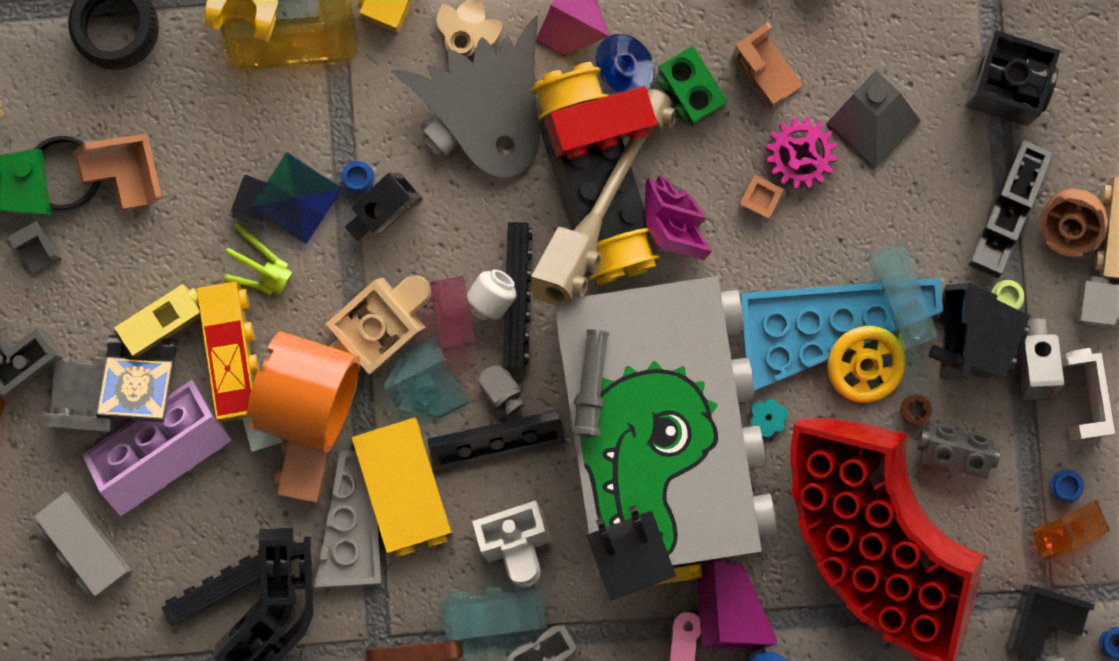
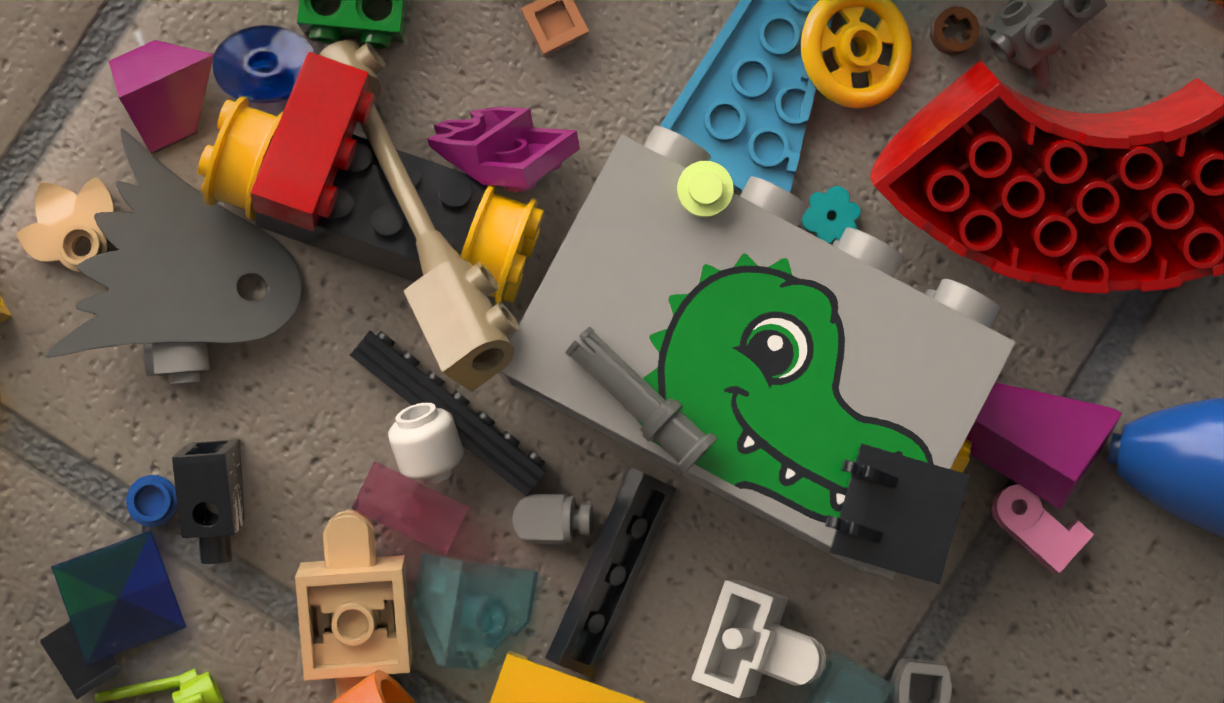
camera: 65 degrees left, 0 degrees up
none -> yellowish green plate [677,161,733,217]

